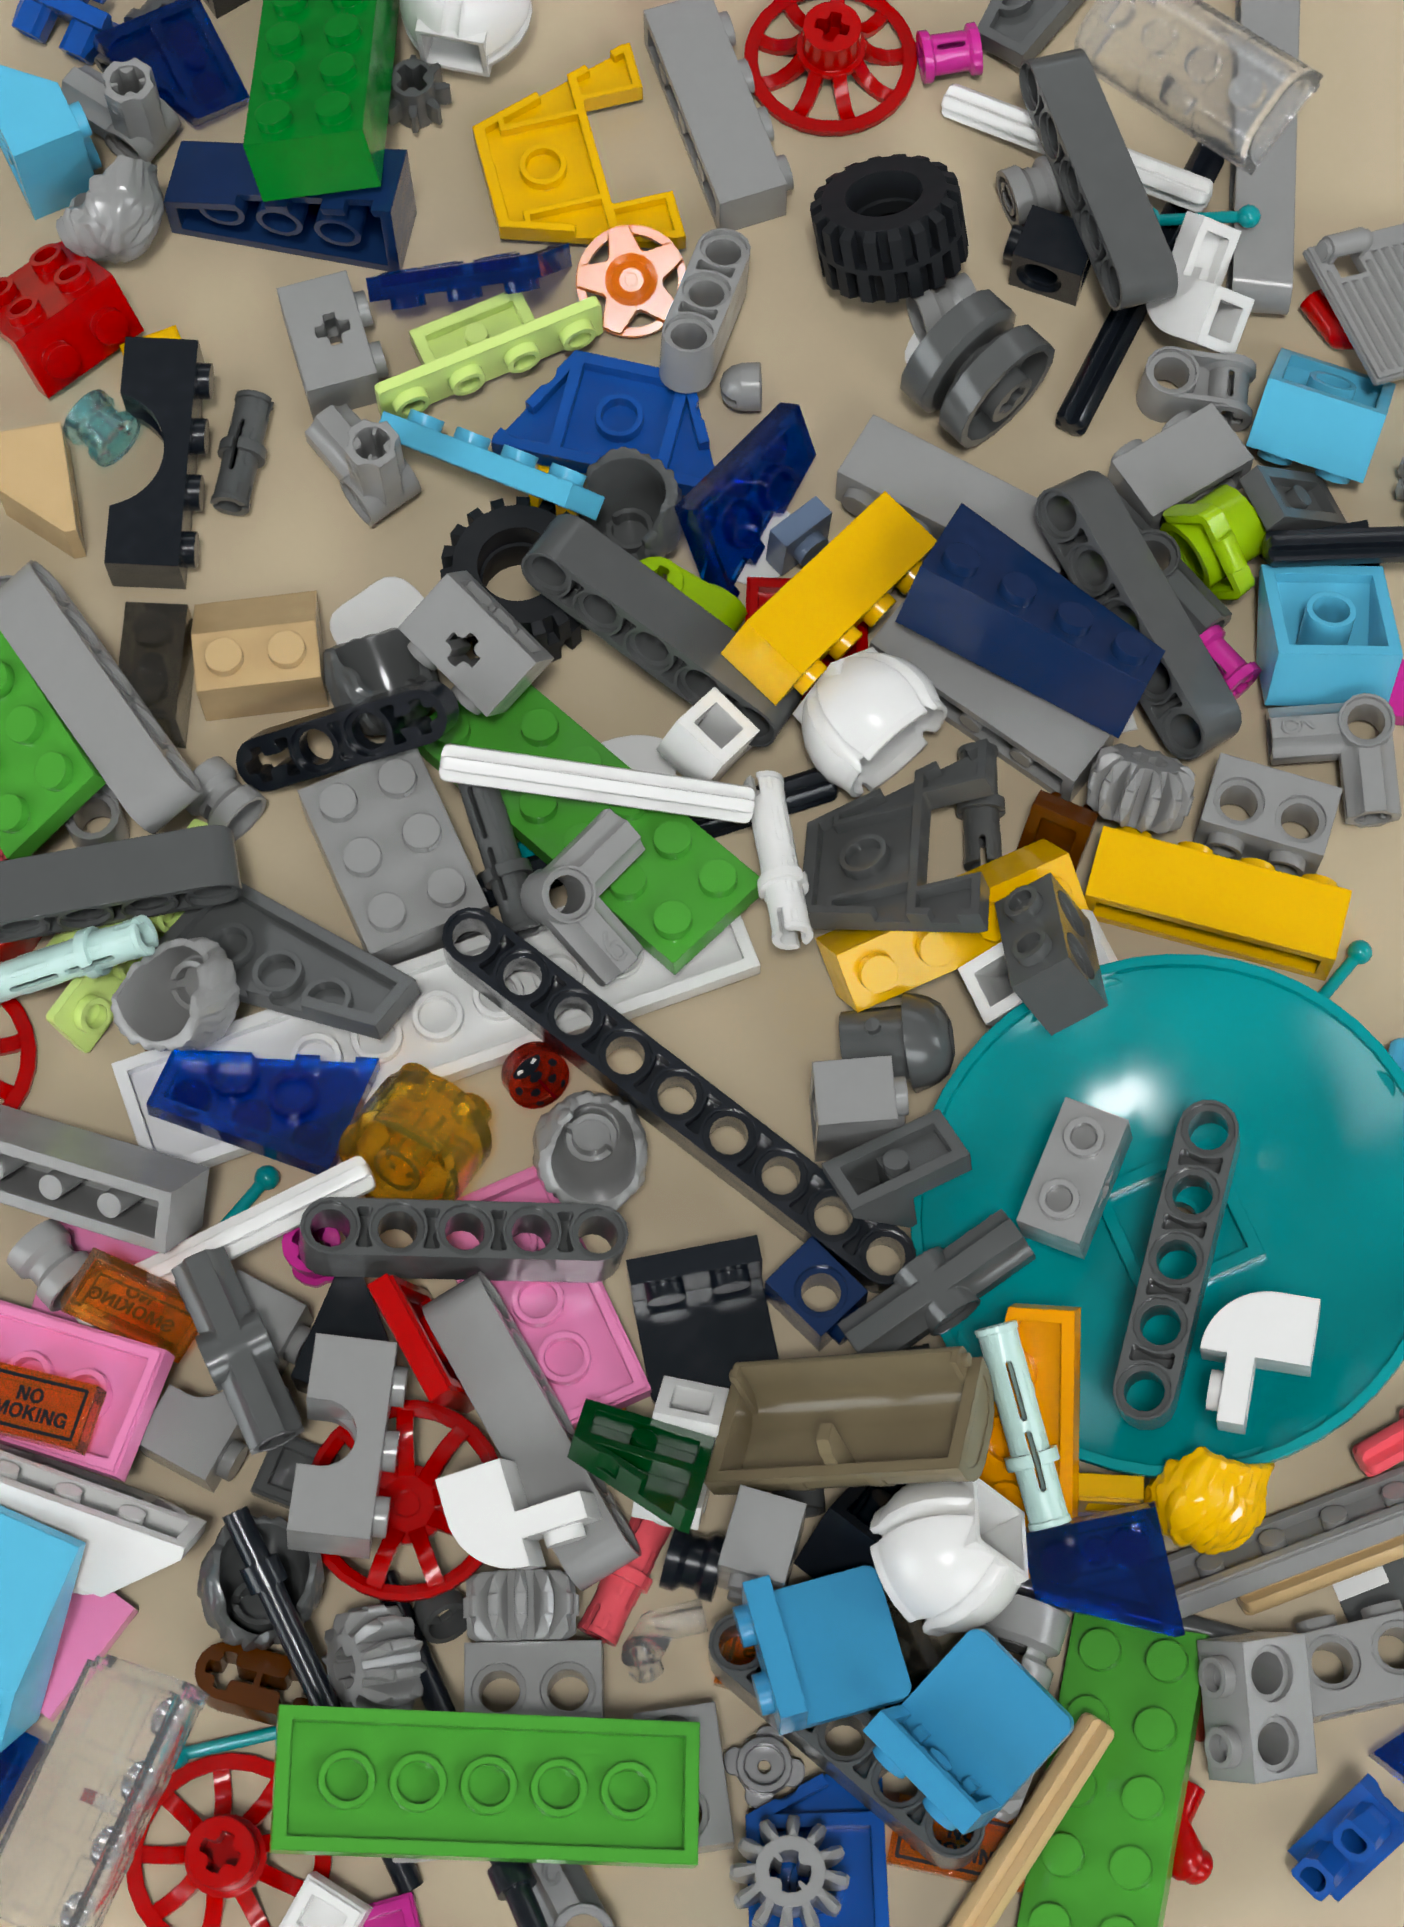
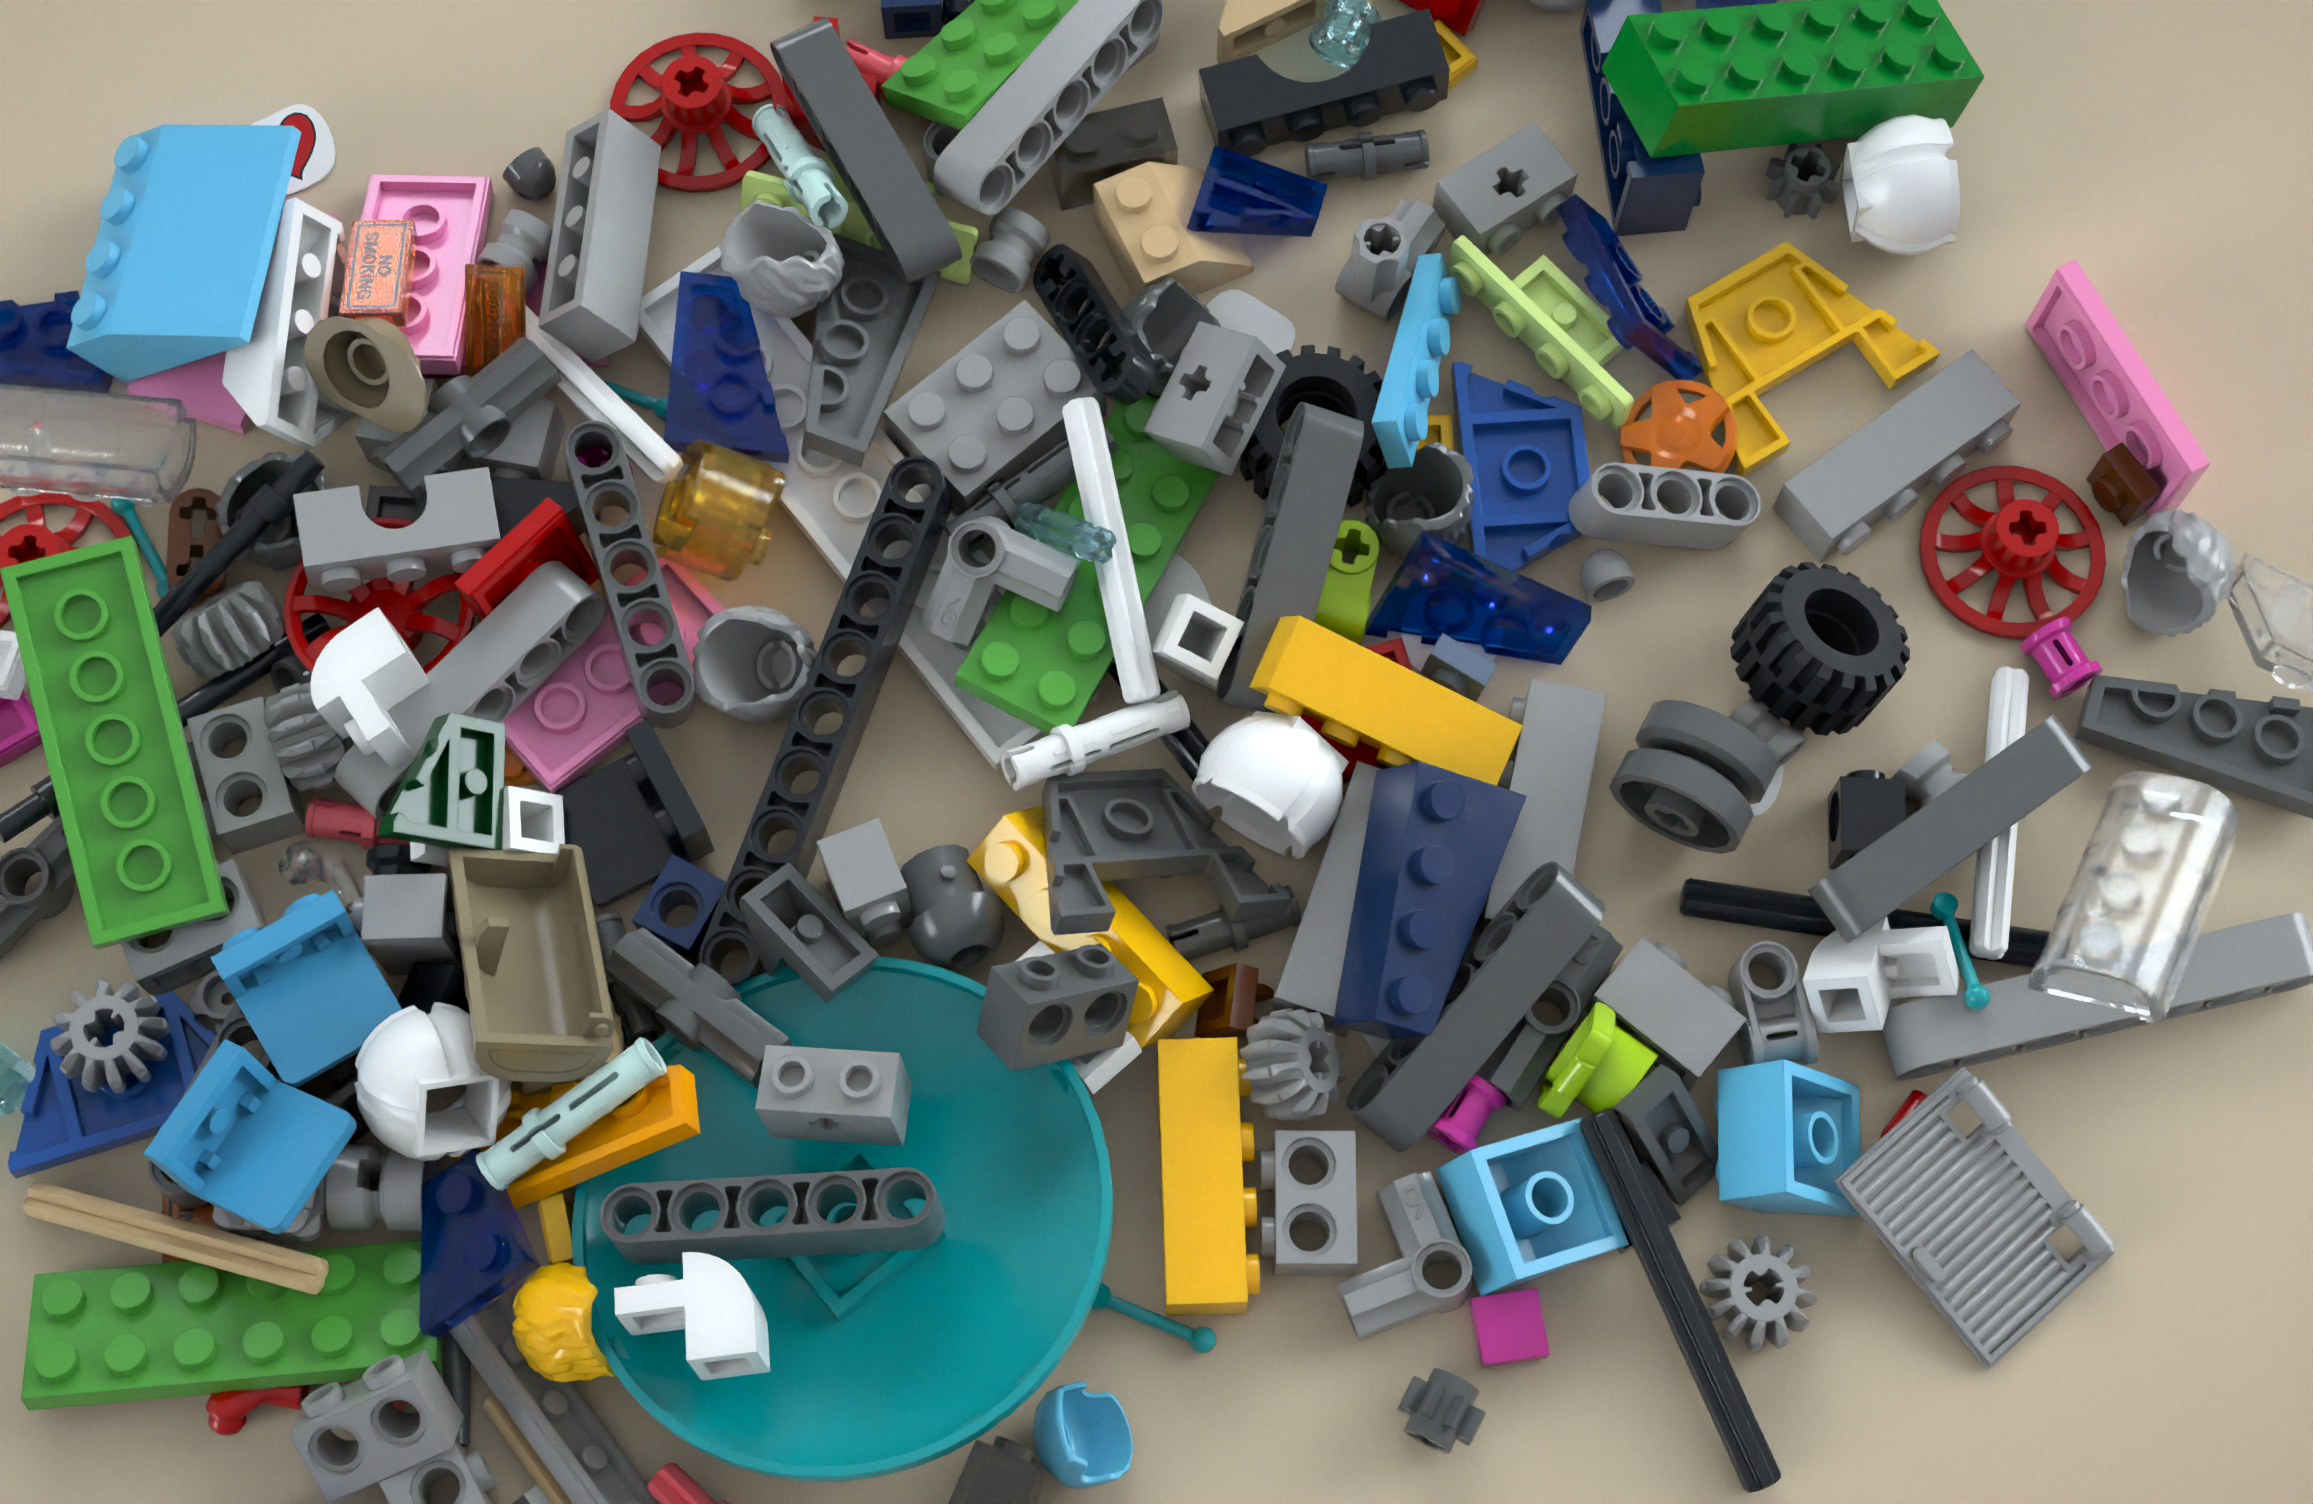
camera: 70 degrees right, 0 degrees up
clear red tile [501,1041,569,1109] -> none
none -> dark tan piece [304,316,428,433]
none -> clear light blue axle [1014,502,1117,564]
none -> clear blue wing [1187,145,1328,237]

